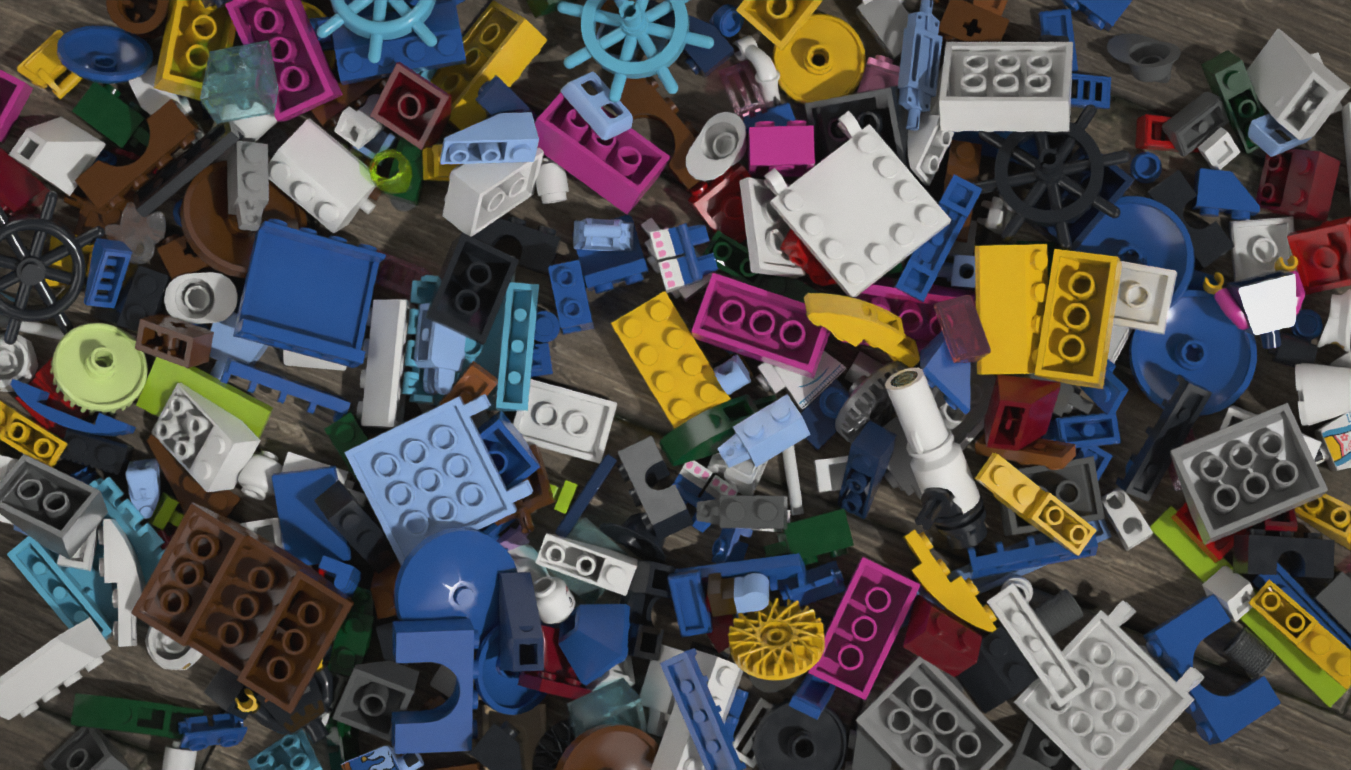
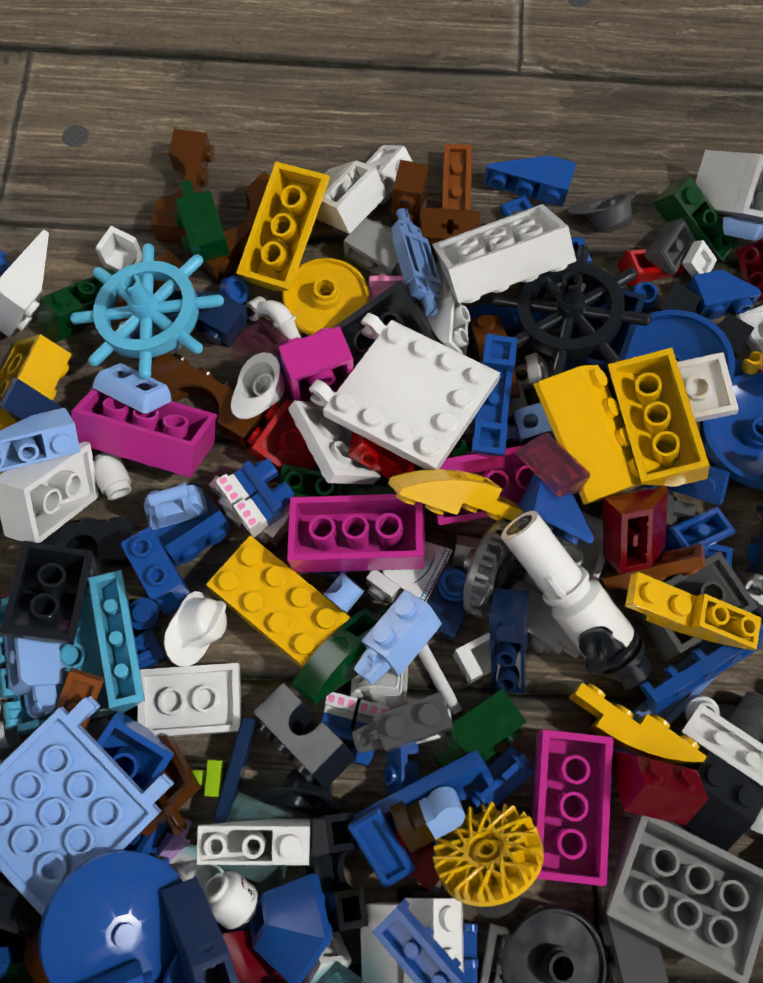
camera: 25 degrees left, 15 degrees down
blue tile [788,673,837,720] -> none
none -> white piece [164,591,227,666]

